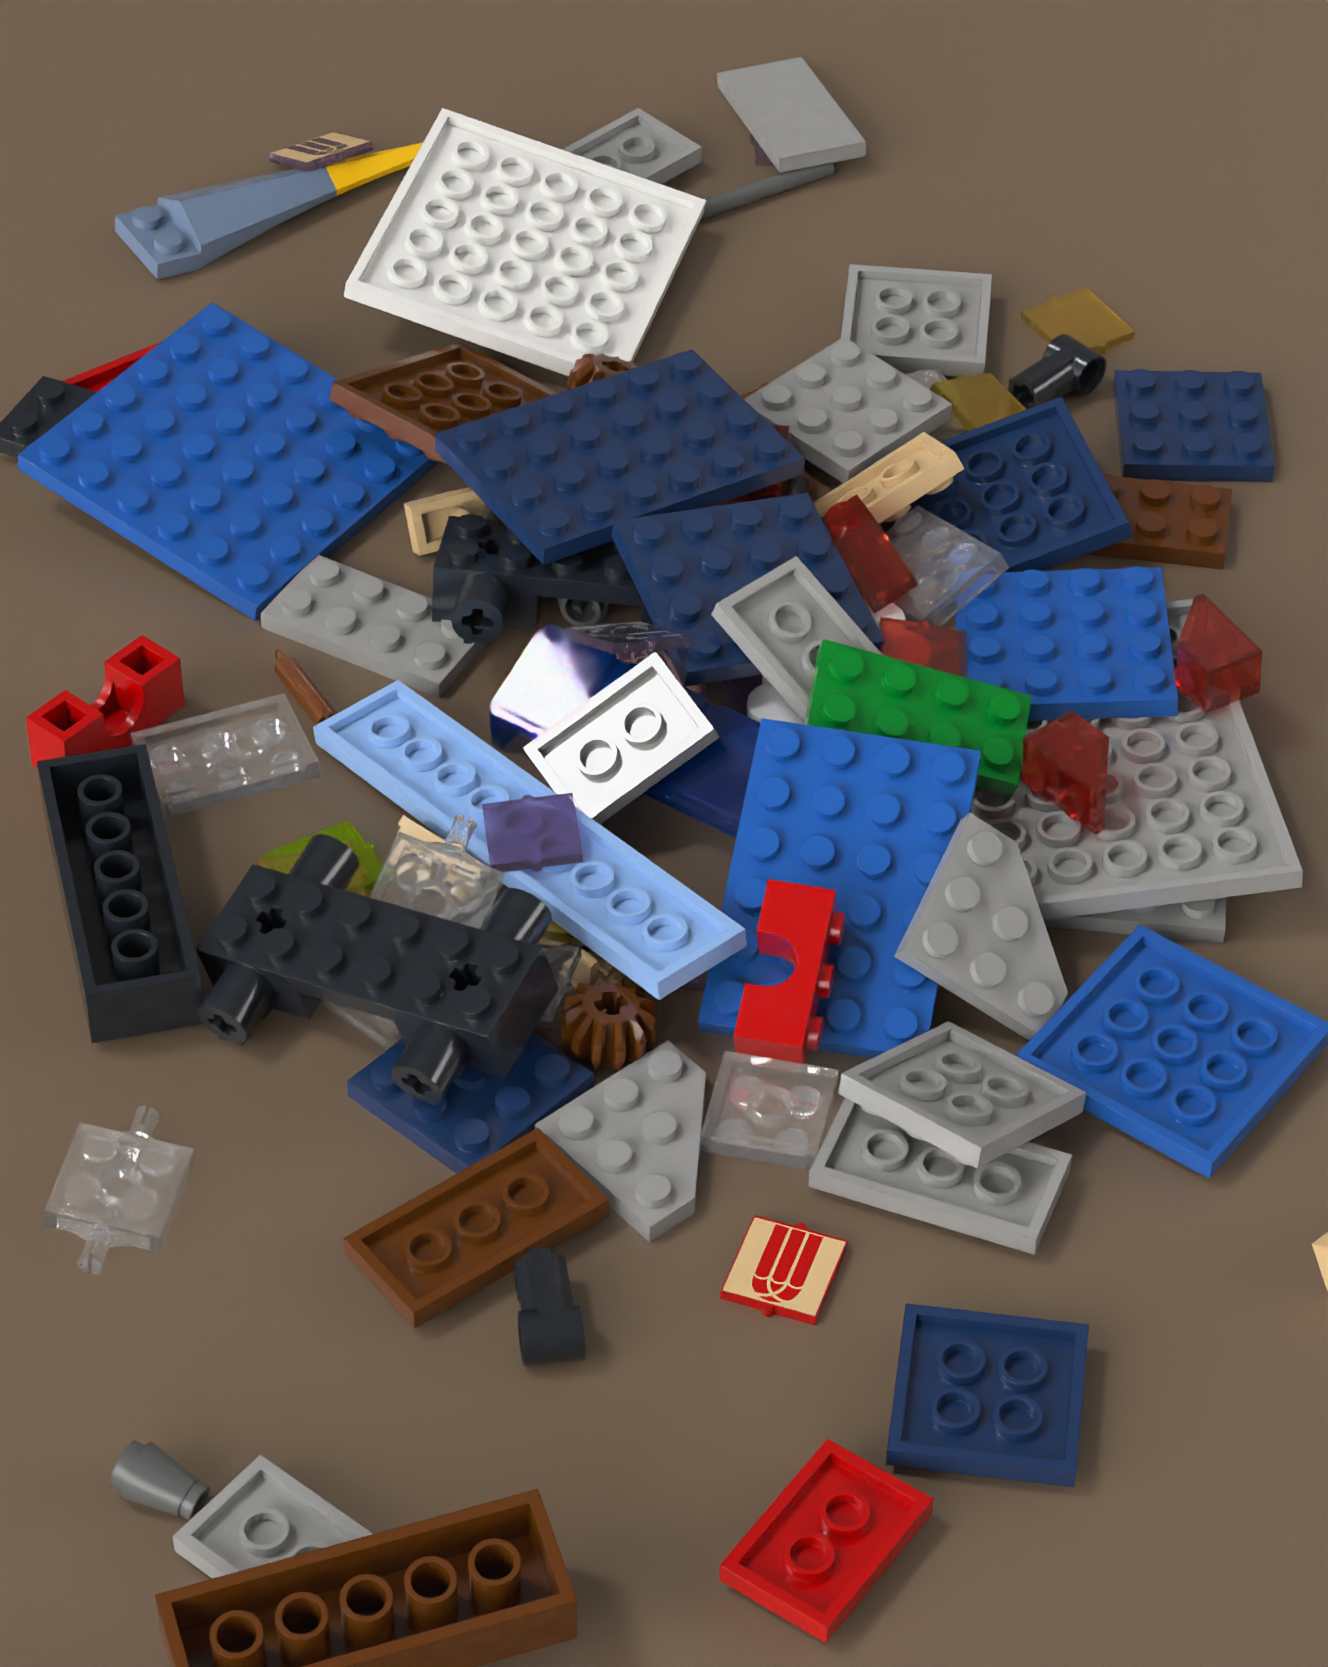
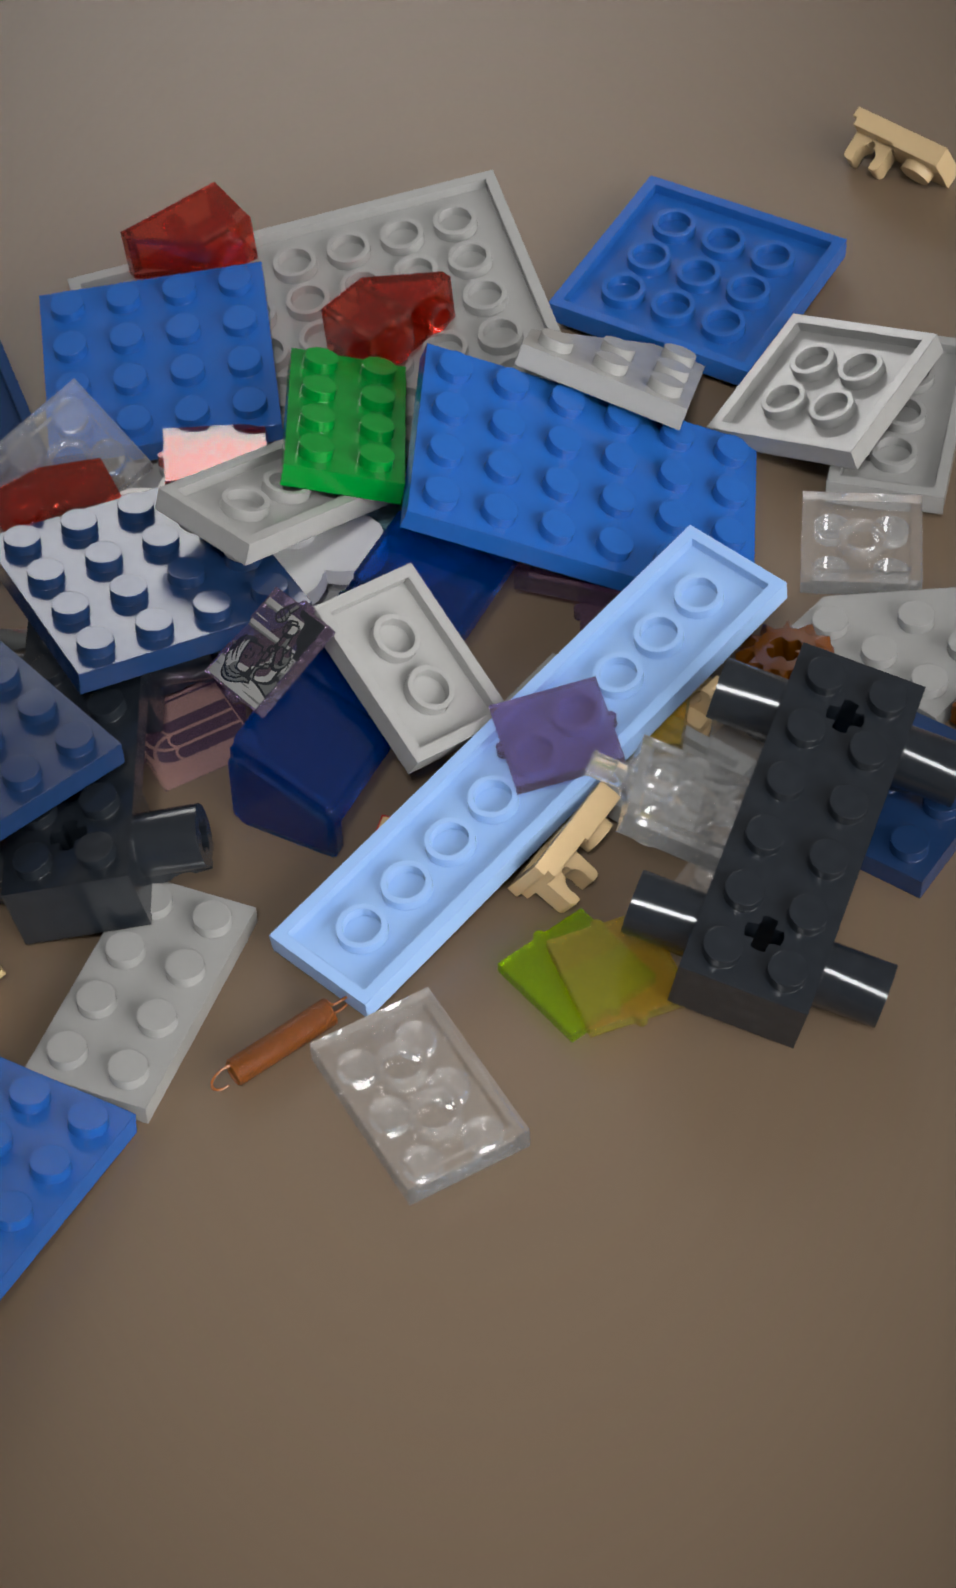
camera: 95 degrees left, 5 degrees up
red arch [26,635,185,768] -> none
black brick [37,744,203,1043] -> none
red arch [733,879,846,1070] -> none

